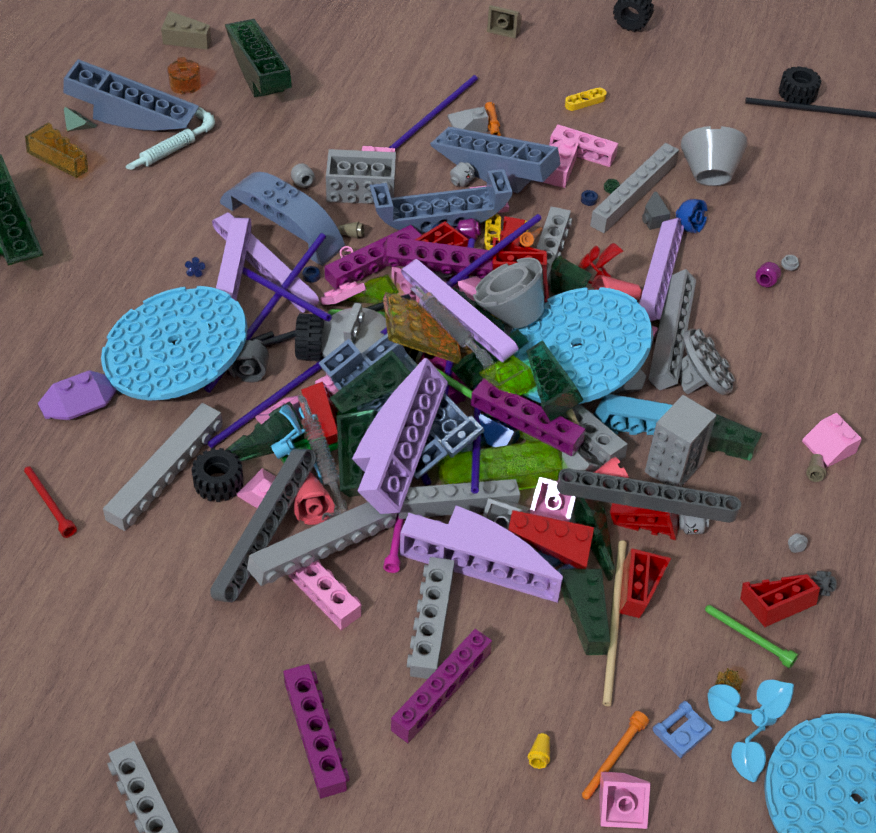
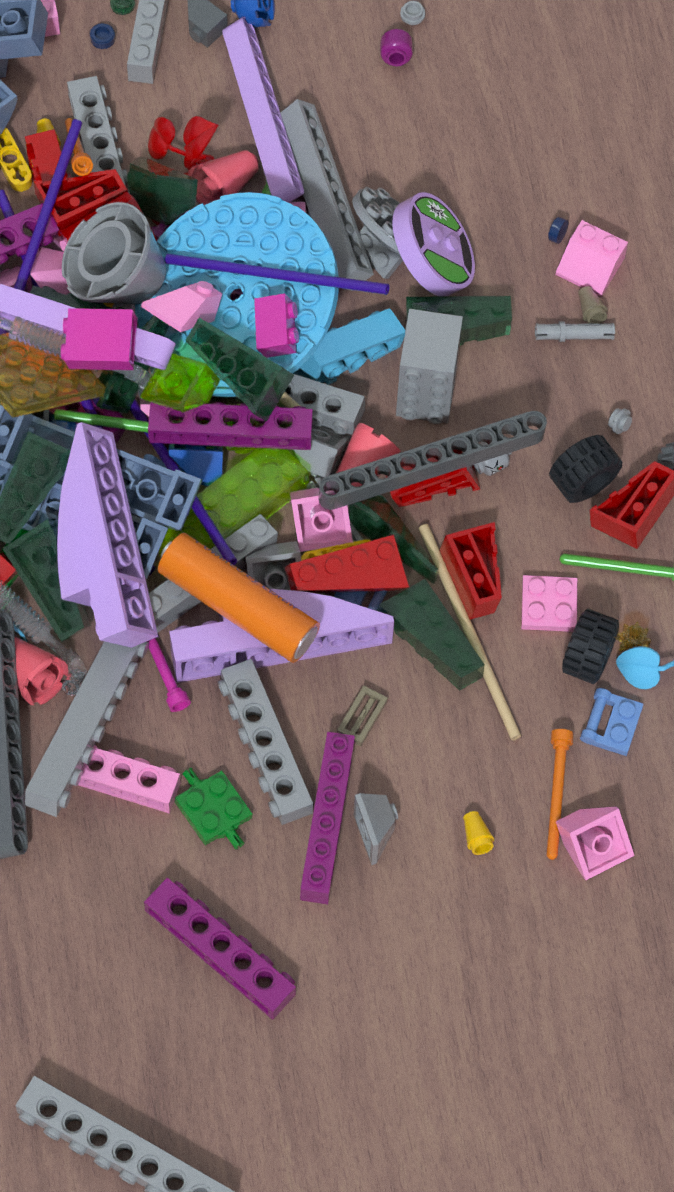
camera: 30 degrees left, 15 degrees up
none -> dark pink brick [61,308,137,370]
none -> bright pink slope [141,281,222,332]
none -> orange piece [158,533,320,663]
none -> dark purple piece [165,253,390,295]
none -> green plate [174,768,253,850]
none -> dark pink brick [254,293,299,358]
none -> dark tan tile [337,686,388,746]
none -> light grey slope [353,793,398,865]
none -> lavender brick [392,192,475,297]
none -> bright pink plate [521,575,577,632]
none -> light grey pin [535,321,615,342]
none -> dark blue tile [548,217,569,244]
none -> black tyre [549,435,623,503]
none -> black tyre [562,608,619,684]

